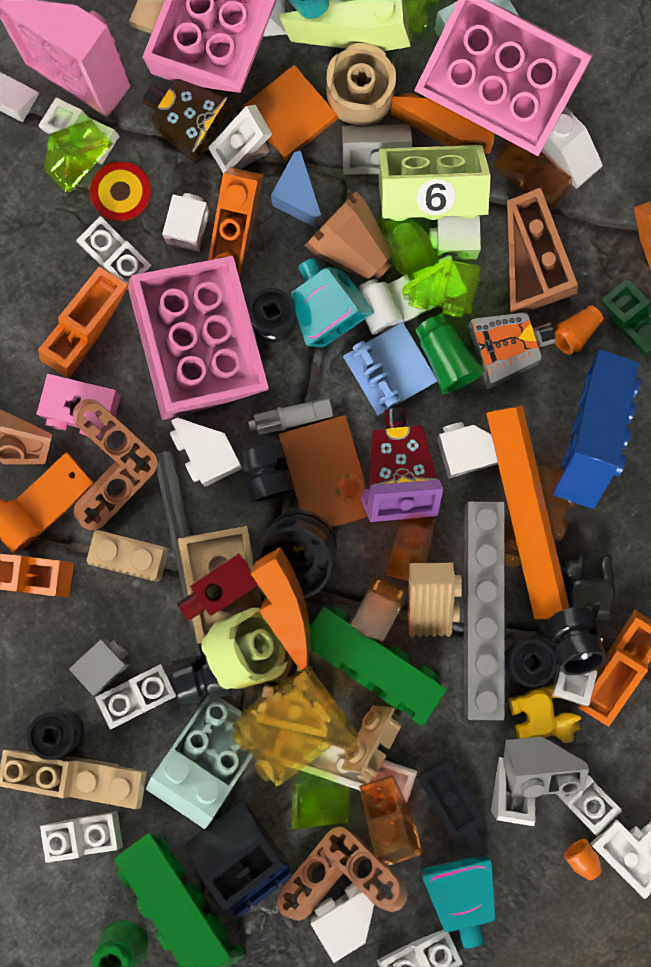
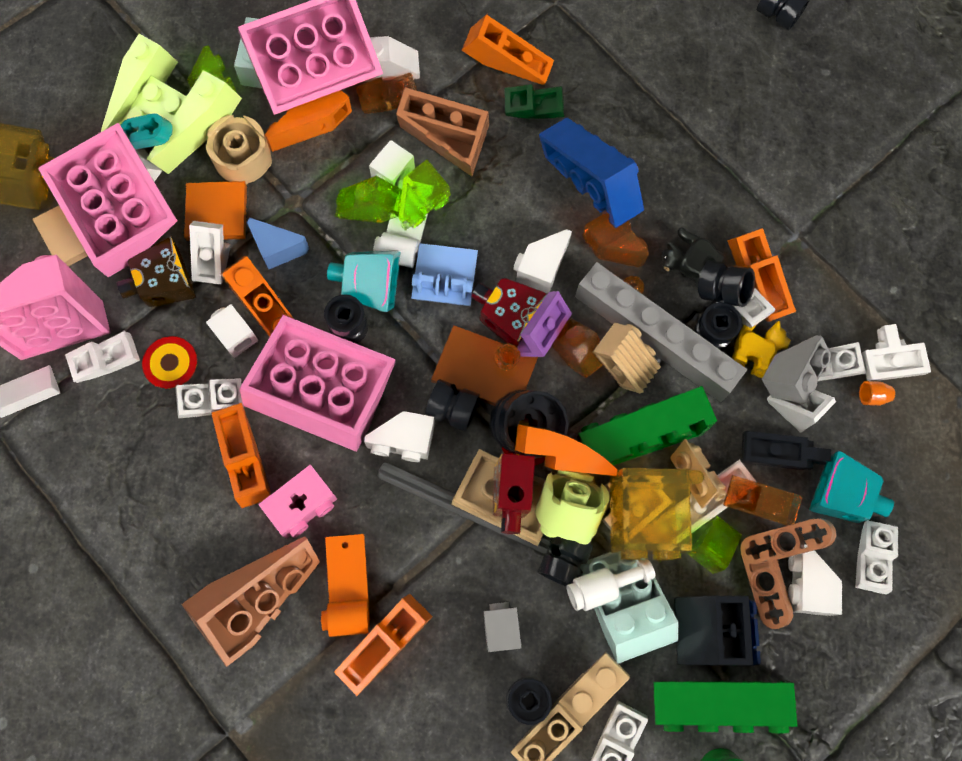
camera: 60 degrees left, 10 degrees down
clear neon green slope [44,119,113,194] -> none
nougat beam [73,399,158,530] -> none
tan brick [86,529,169,582] -> none
white slope [95,664,176,730] -> none
light grey piece [248,398,333,435] -> none
nougat cone [304,191,392,281] -> none
light grey panel [342,124,412,175] -> none
clear orange slope [351,576,407,642] -> none
yellowish green brick [379,145,491,221] -> none
green plant [415,314,485,395] -> none
torso [467,313,556,389] -> none
orange tile [487,405,569,619] -> none
orange cone [554,305,603,355] -> none
none -> white piece [567,559,655,611]

